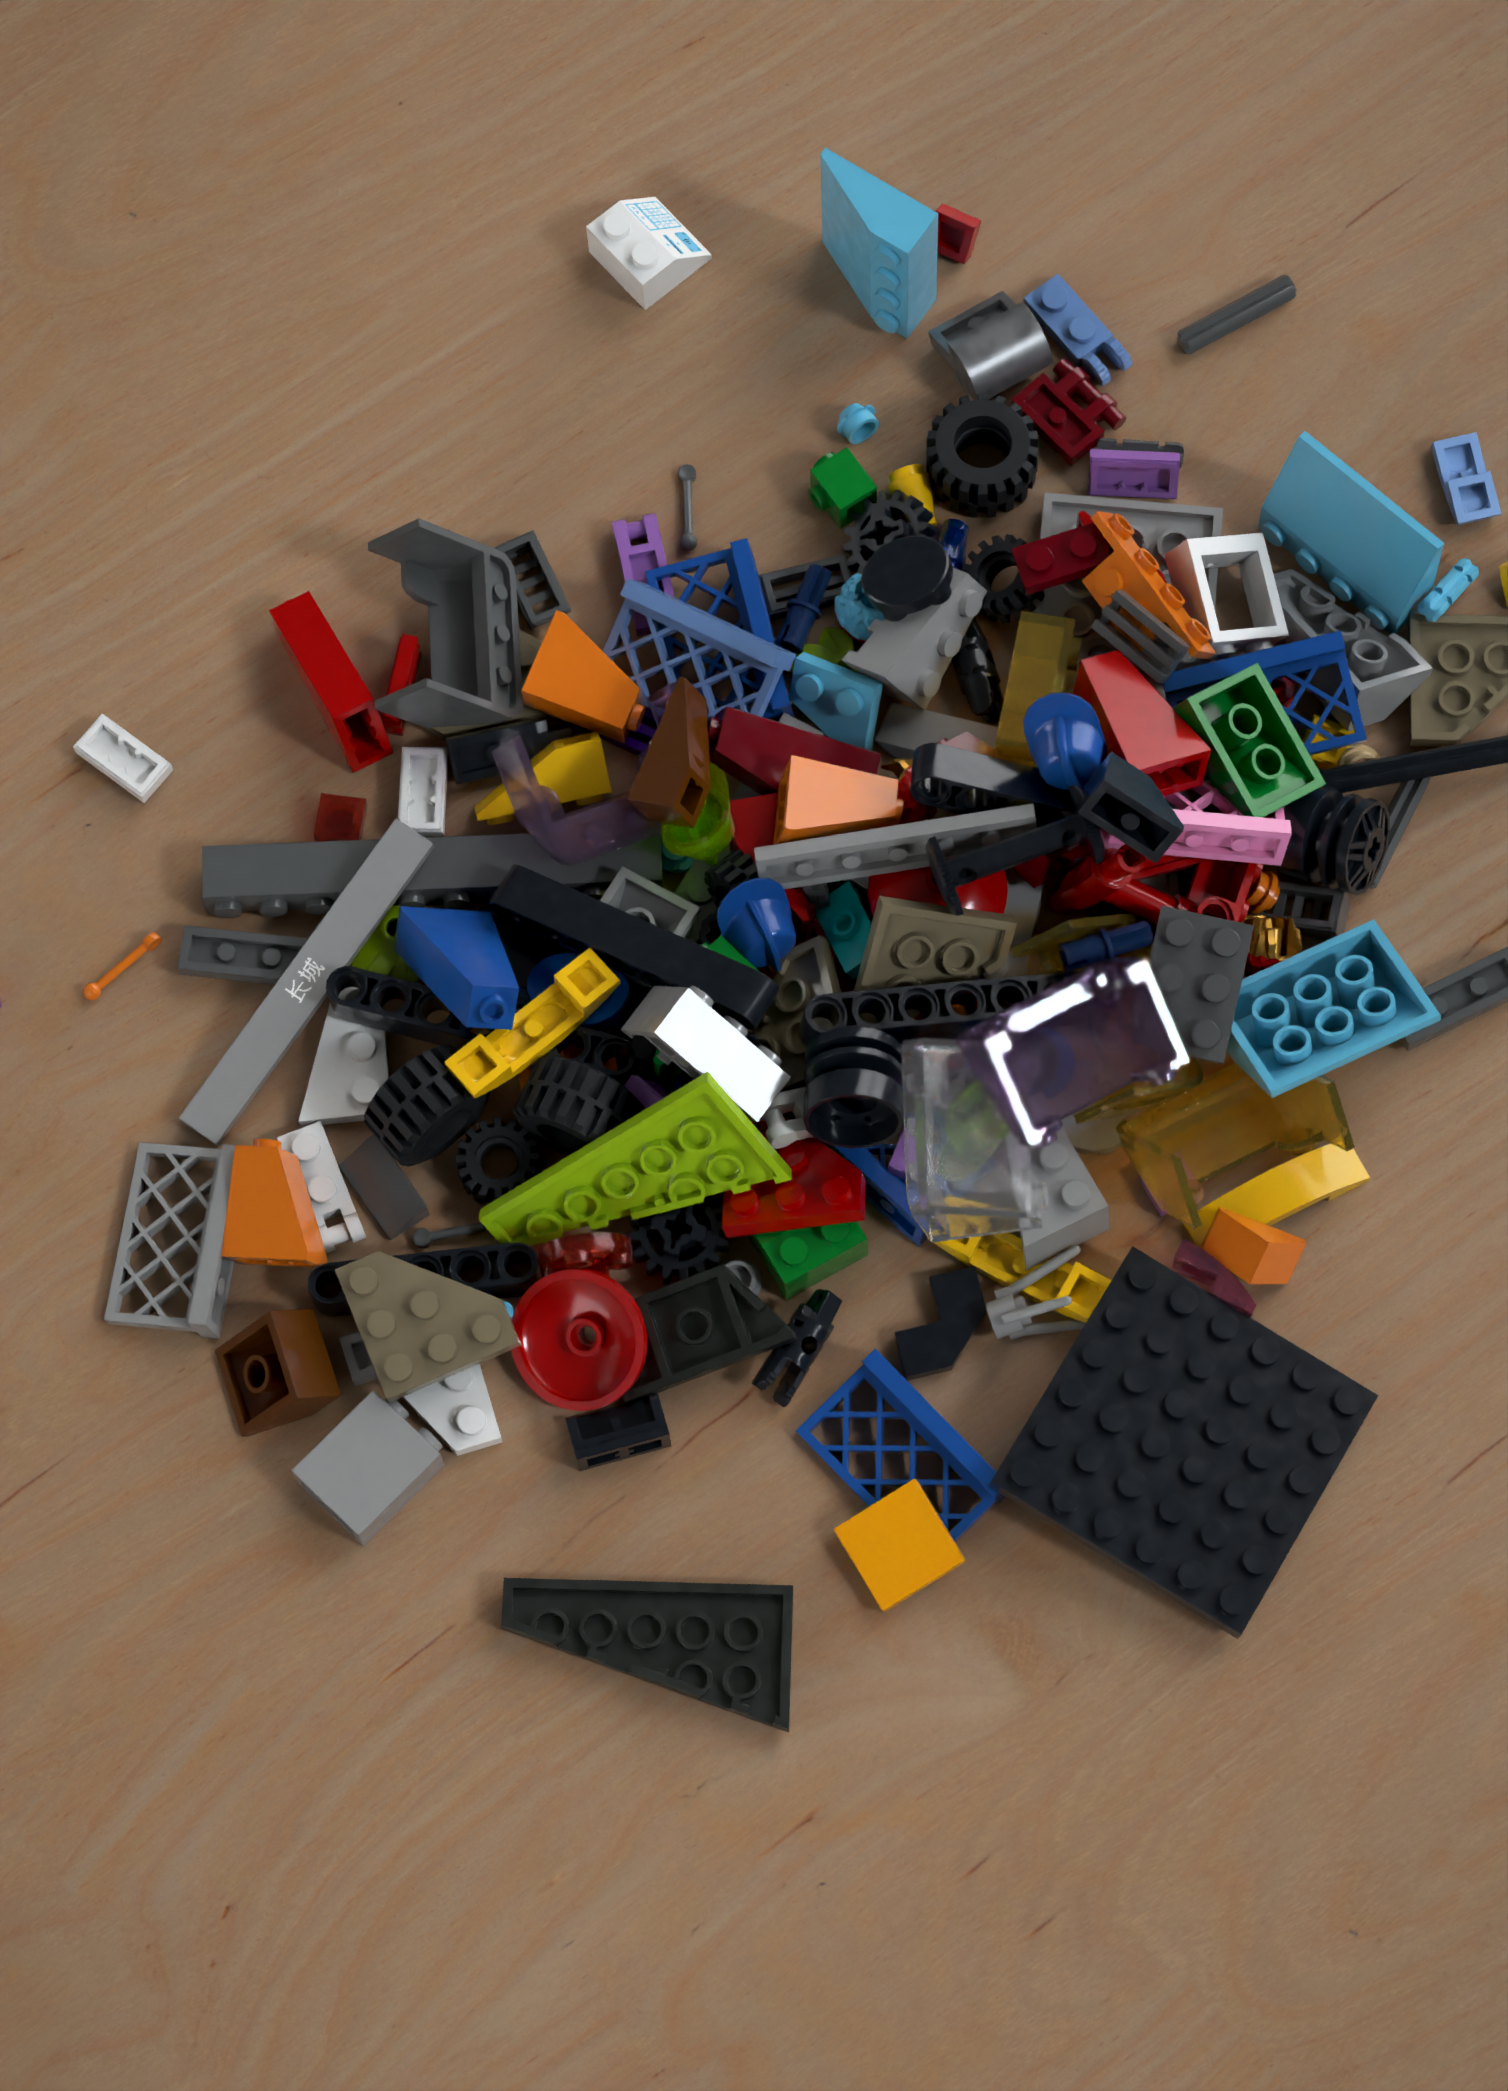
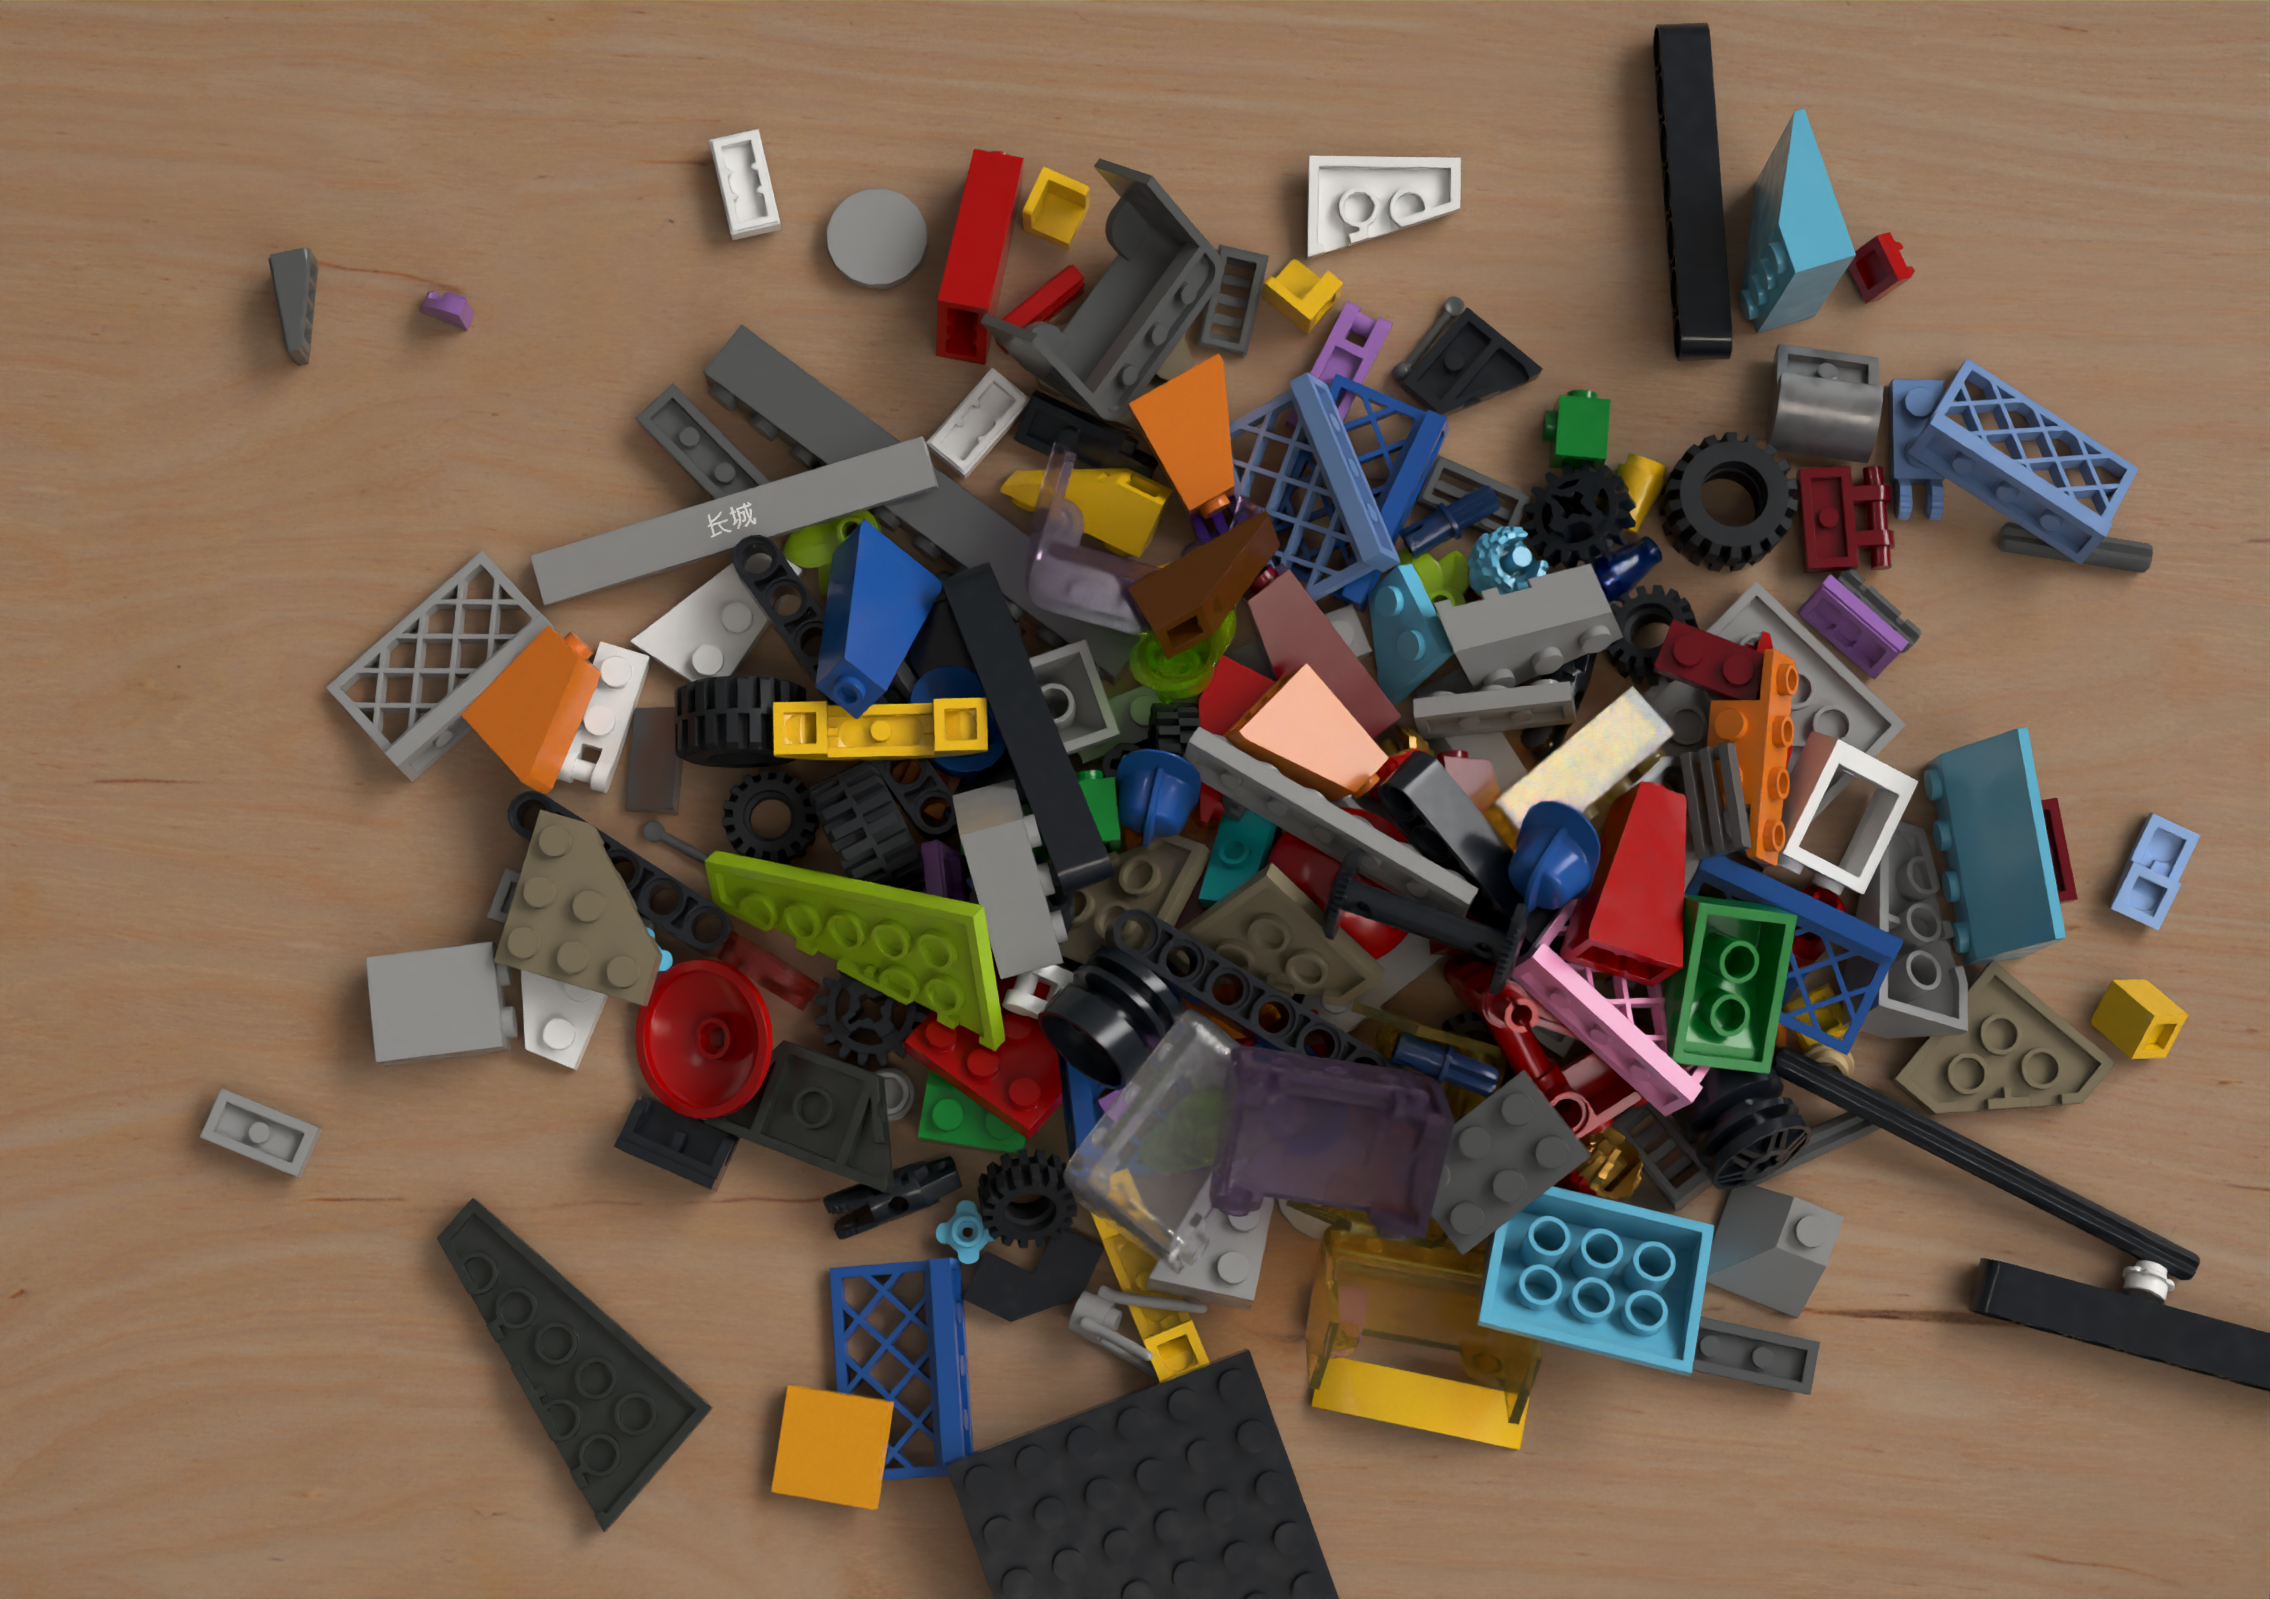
camera: 30 degrees right, 10 degrees up
orange hinge [83,932,162,1000] -> none
reddish brown slope [215,1309,341,1437] -> none
clear red plate [313,793,368,842] -> none
white slope [586,197,712,310] -> none
medium azure plate [837,403,879,444] -> none
black tile [861,535,953,621] -> none
black slope [1077,752,1184,863] -> none
clear pink slope [1172,1238,1256,1319] -> none
orange slope [1200,1207,1307,1284] -> none
orange plate [1246,870,1280,915] -> none
medium azure axle [1418,558,1479,622] -> none
none -> light grey plate [200,1088,323,1178]
none -> light grey tile [827,188,928,290]
none -> medium azure plate [936,1200,995,1264]
none -> black tyre [977,1149,1078,1248]
none -> yellow panel [1022,166,1090,250]
none -> yellow panel [1261,259,1343,335]
none -> white wing [1307,156,1461,260]
none -> black wing [1401,307,1543,417]
none -> light grey plate [1413,679,1576,740]
none -> black beam [1653,23,1732,361]
none -> light grey slope [1706,1184,1844,1318]
none -> medium blue fence [1907,358,2139,565]

